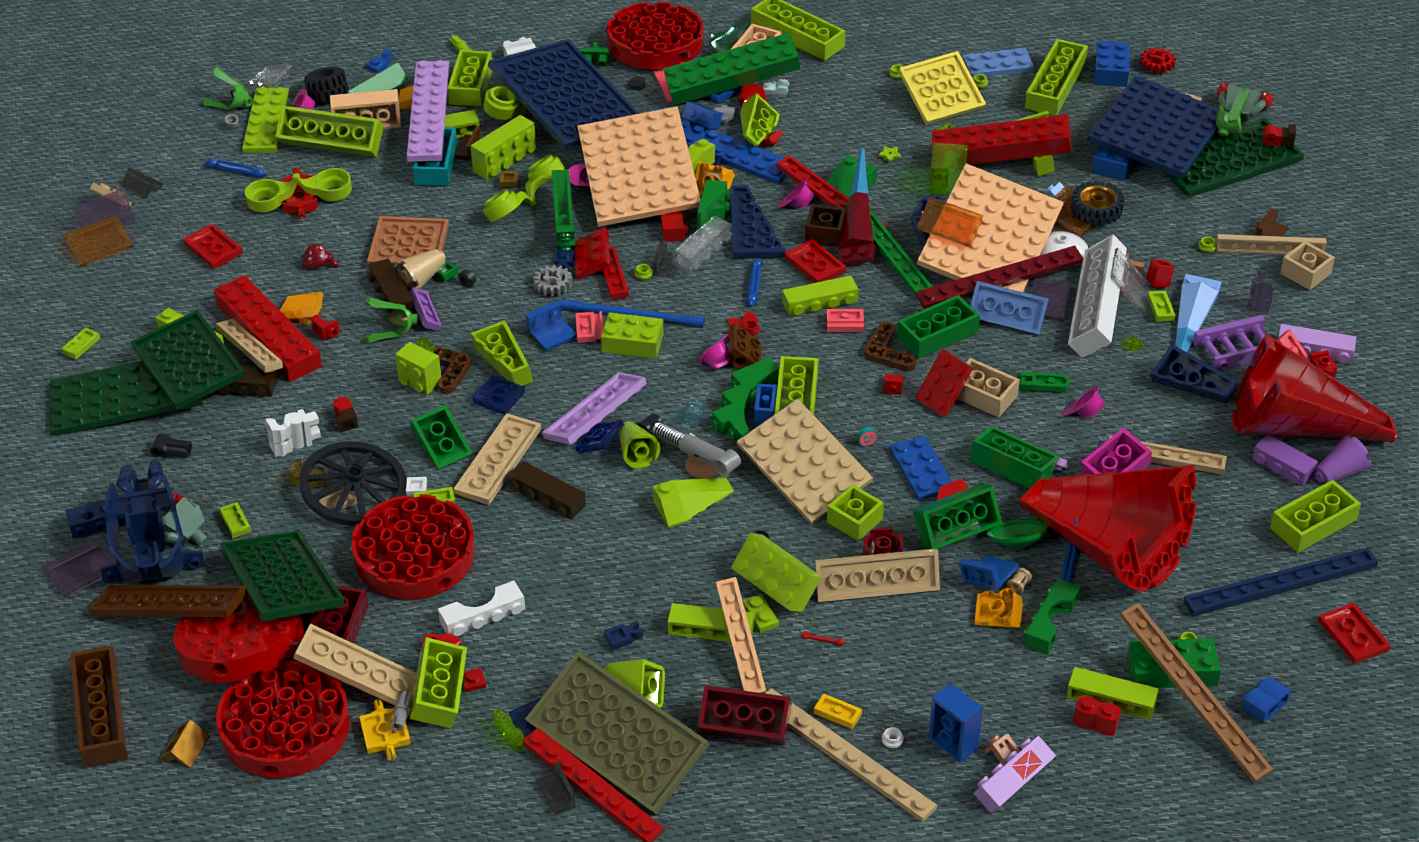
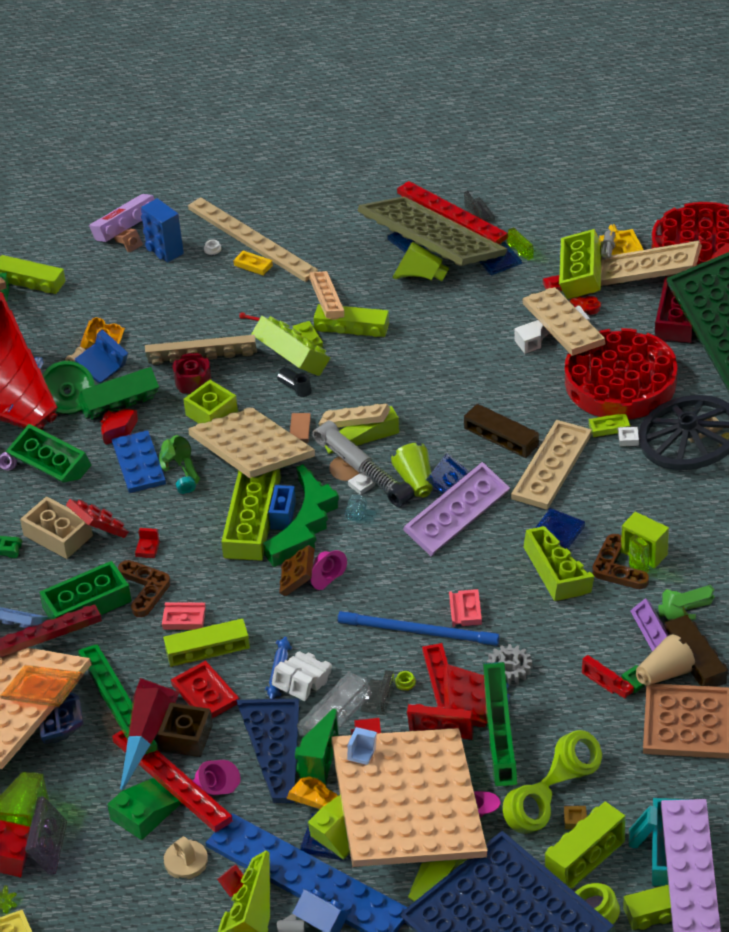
camera: 175 degrees left, 0 degrees up
dark brown leg [333,397,359,433] -> none
green slope [410,405,473,470] -> none
reddish brown panel [454,126,481,161] -> none
pearl dark grey tile [458,269,476,288] -> none
blue bracket [526,301,577,351] -> none
lime brick [601,313,664,359] -> none
dark blue plate [604,621,644,650] -> none
dark red brick [697,685,792,745] -> none
red plate [727,311,760,336] -> none
lime plate [879,146,901,161] -> none
green arch [1023,578,1081,655] -> none
red brick [1073,696,1121,736] -> none
none -> tile [25,796,67,875]
none -> bright green piece [159,435,200,484]
none -> tan tile [164,836,208,879]
none -> white hips [272,651,332,701]
none -> nougat tile [290,413,311,443]
none -> tan plate [318,404,390,427]
none -> light blue panel [347,727,377,765]
none -> red plate [407,704,474,740]
none -> tan plate [523,287,605,356]
none -> red hinge [582,655,634,699]
none -> teal tile [629,805,657,848]

